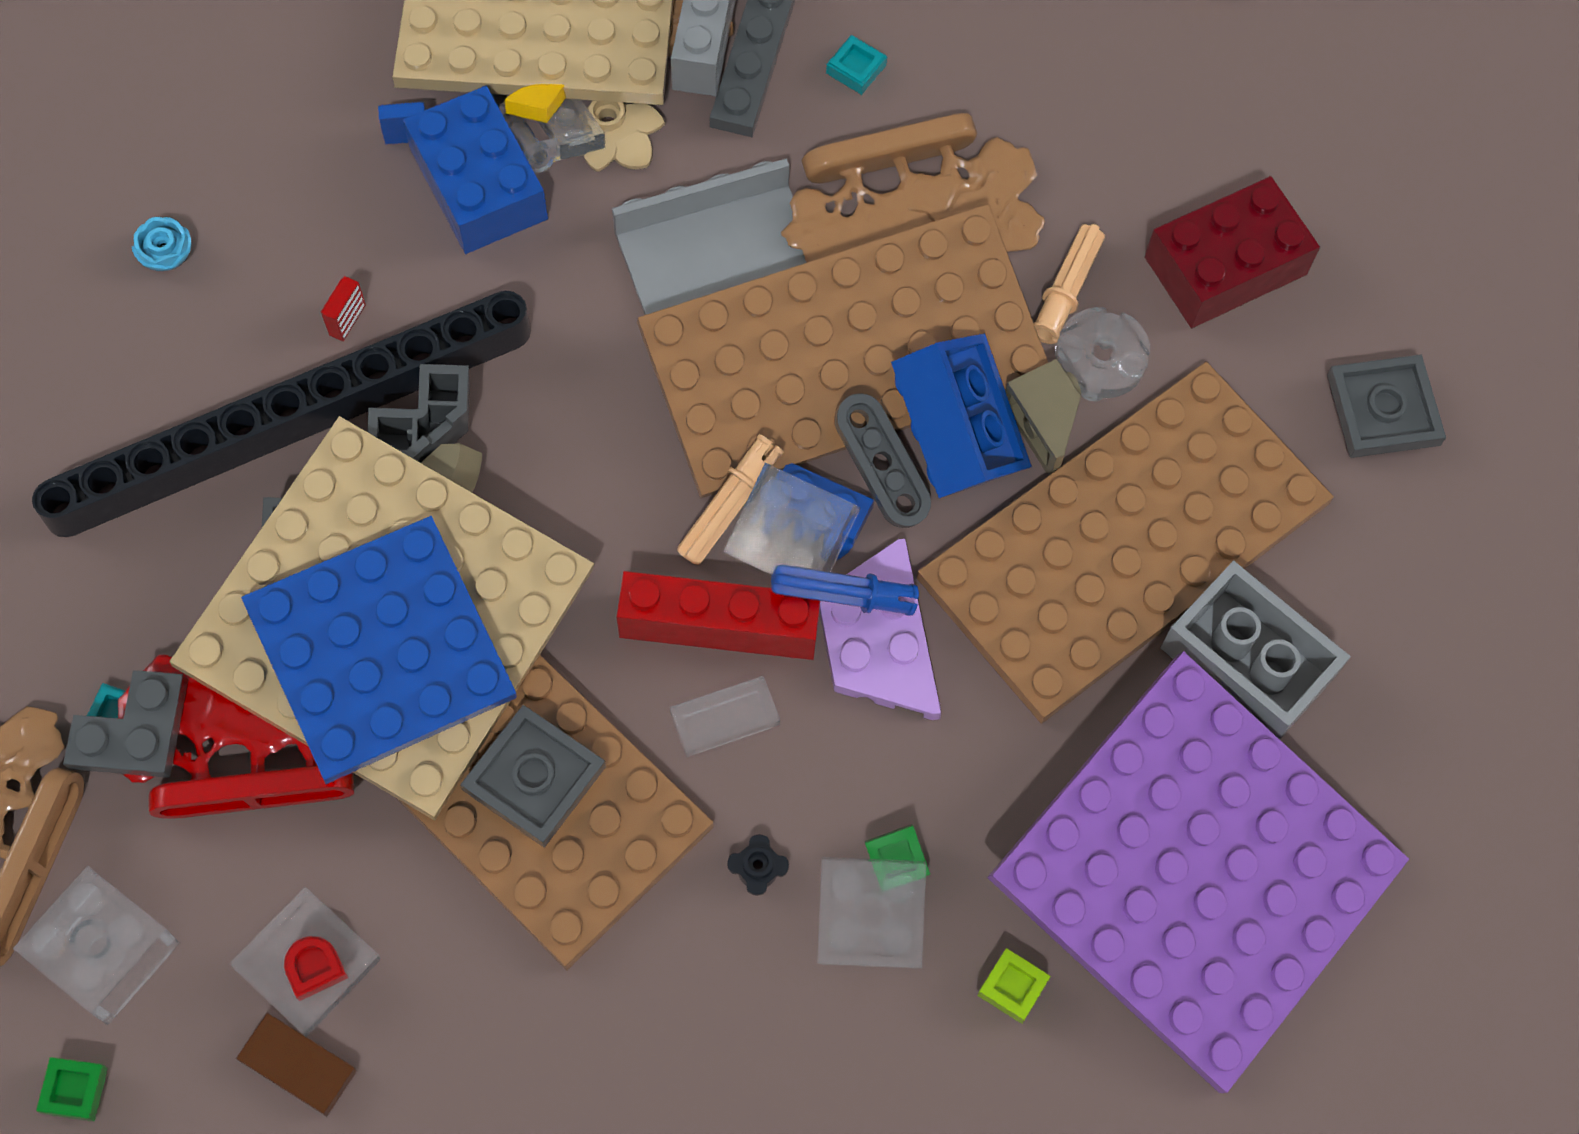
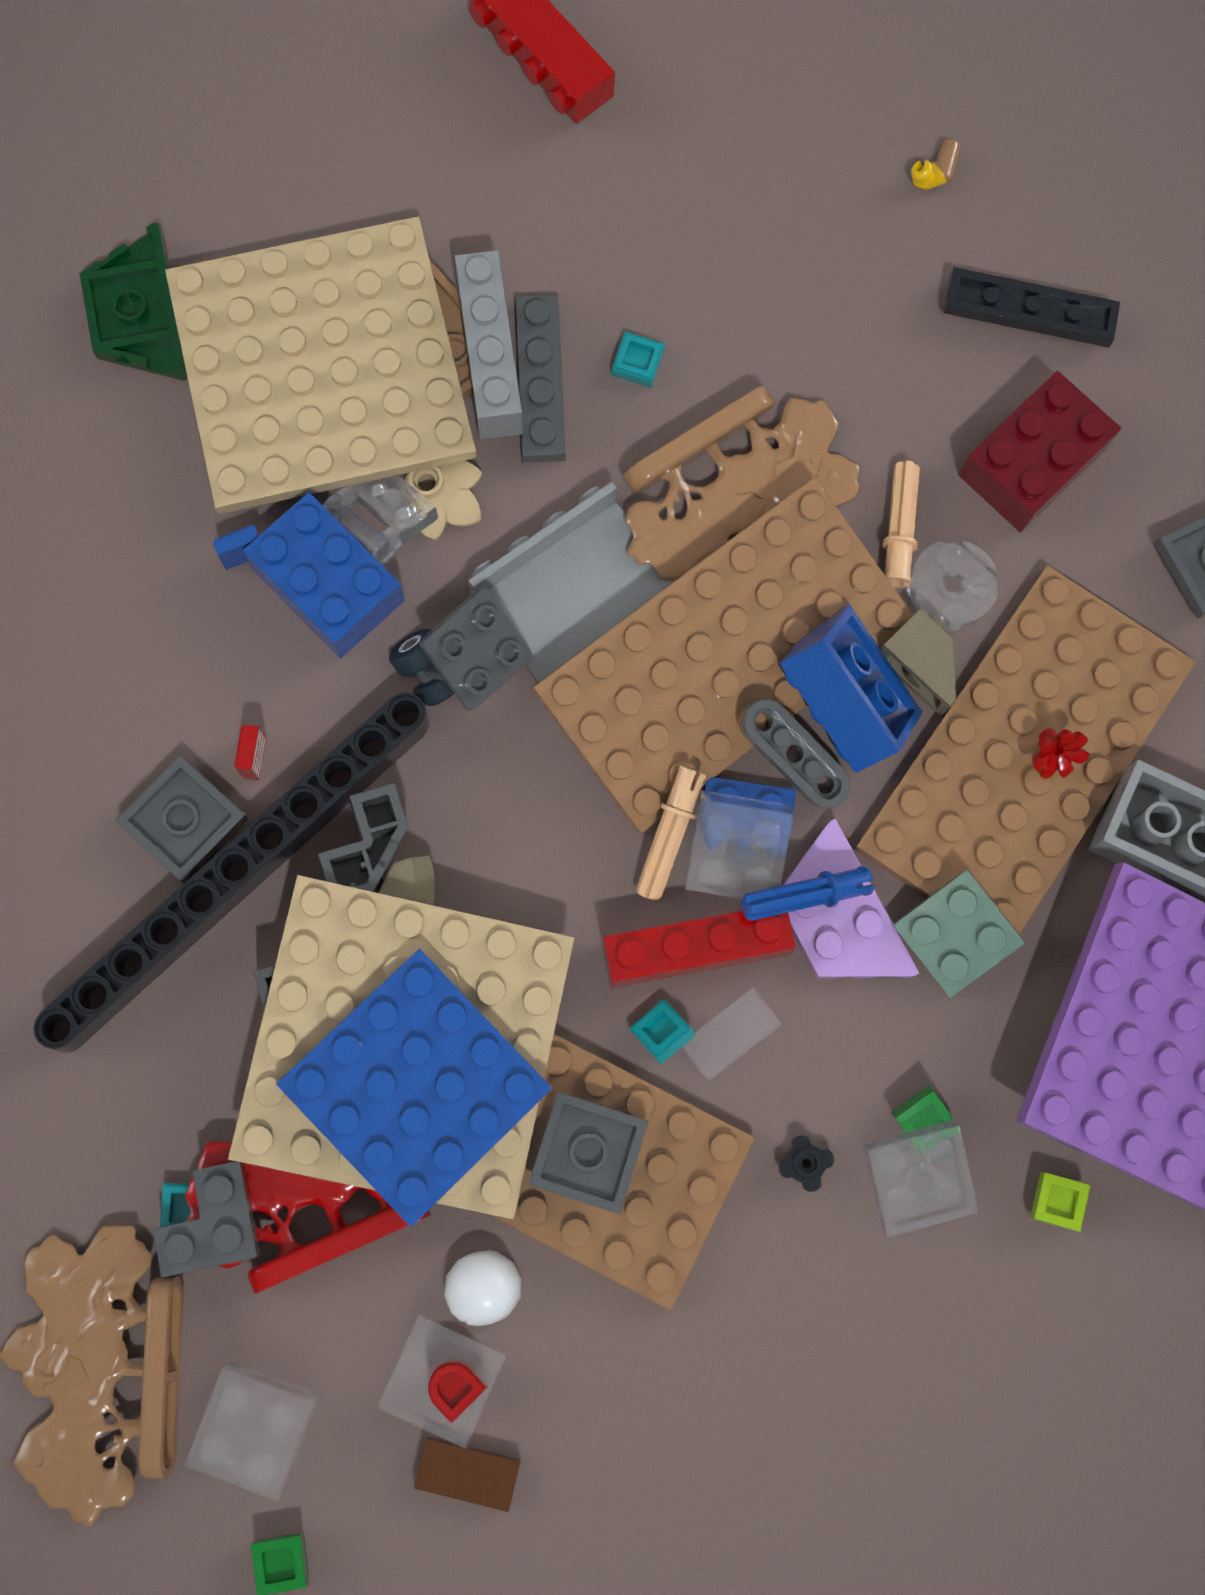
camera: 20 degrees left, 10 degrees up
medium azure plate [132,217,191,271] -> none
yellow tile [505,84,566,123] -> none
none -> dark grey plate [115,755,248,884]
none -> dark grey plate [389,587,532,711]
none -> white hair [444,1250,521,1326]
none -> teal tile [629,999,696,1065]
none -> sand green plate [893,868,1025,998]
none -> black plate [943,267,1120,348]
none -> red plant [1032,728,1089,779]

